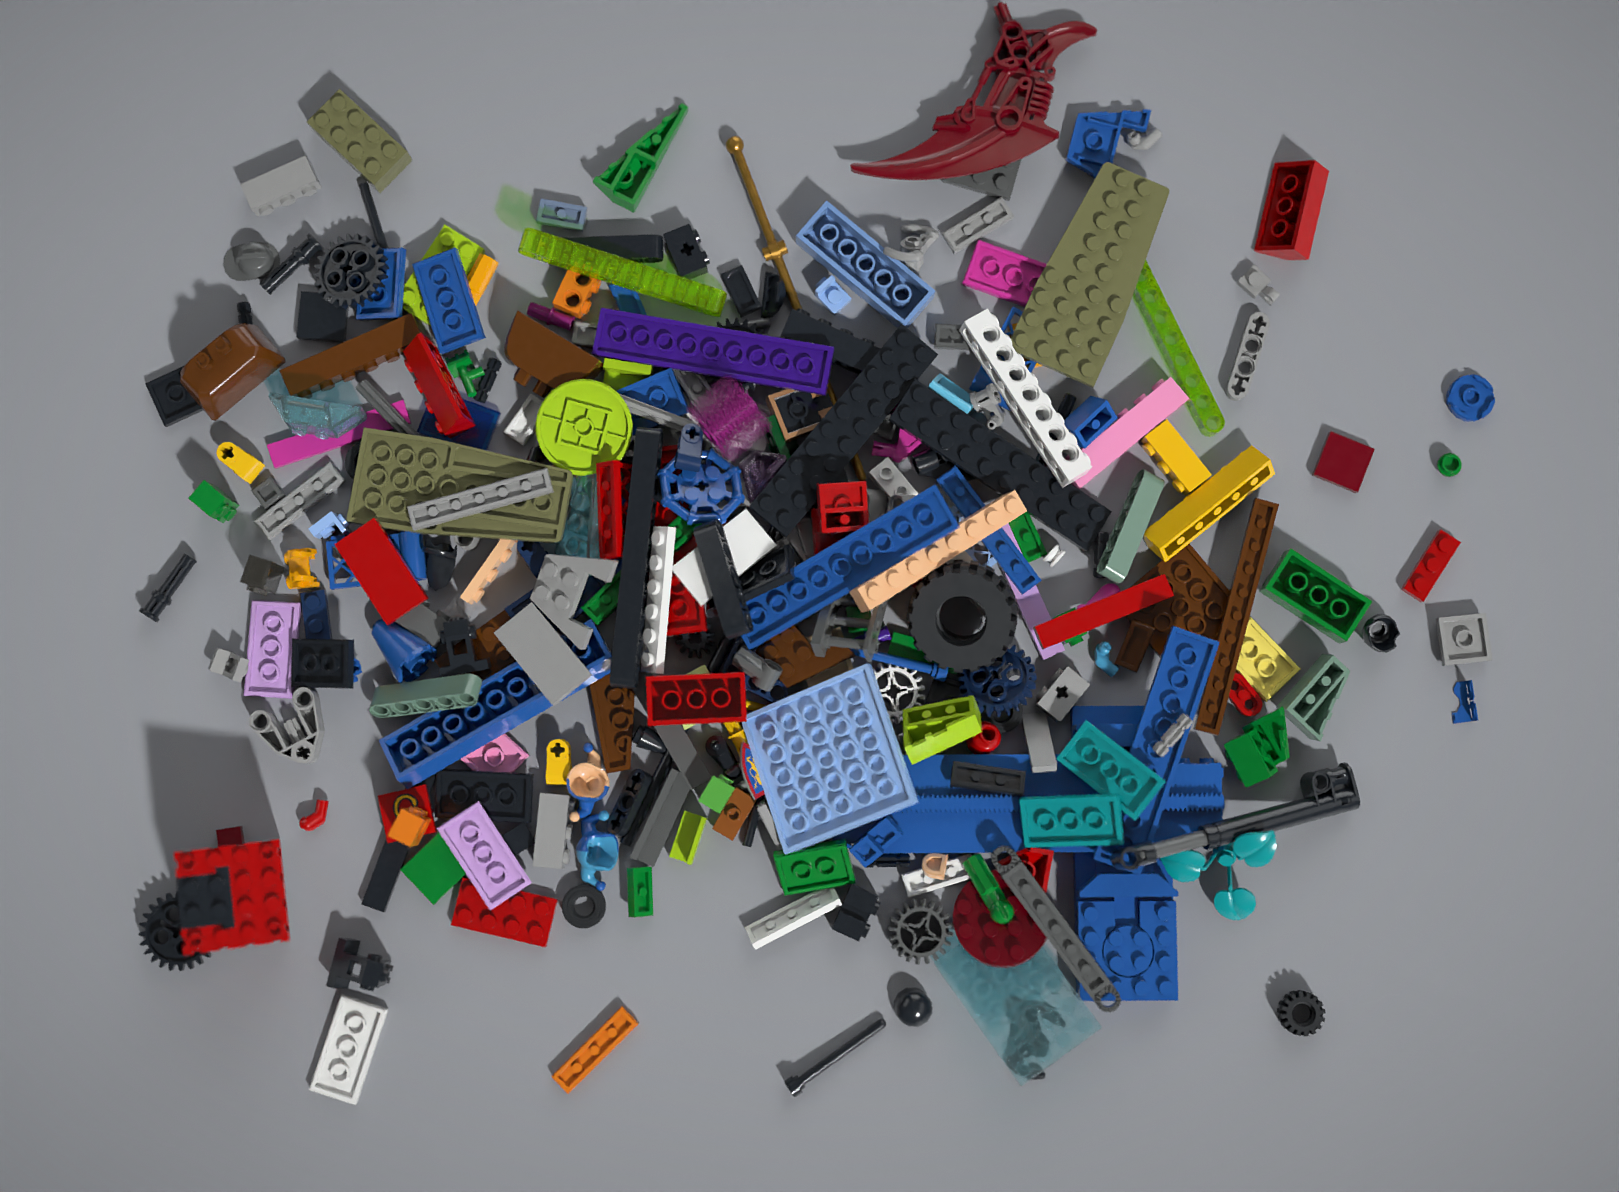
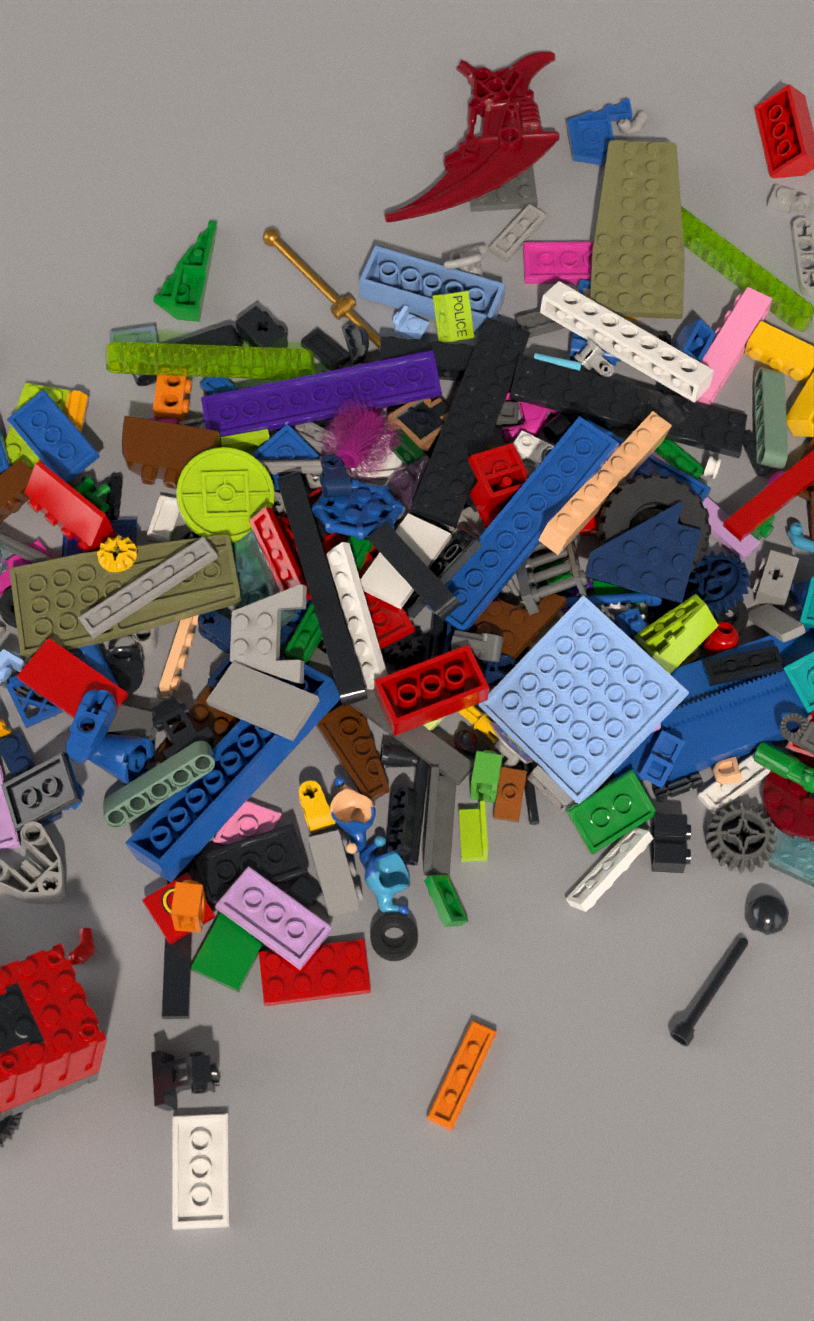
camera: 15 degrees left, 20 degrees down
none -> blue piece [66,689,118,763]
none -> yellow gear [97,535,137,572]
none -> lime panel [433,291,474,342]
none -> dark blue wing [585,502,702,604]
none -> blue tile [614,608,646,639]

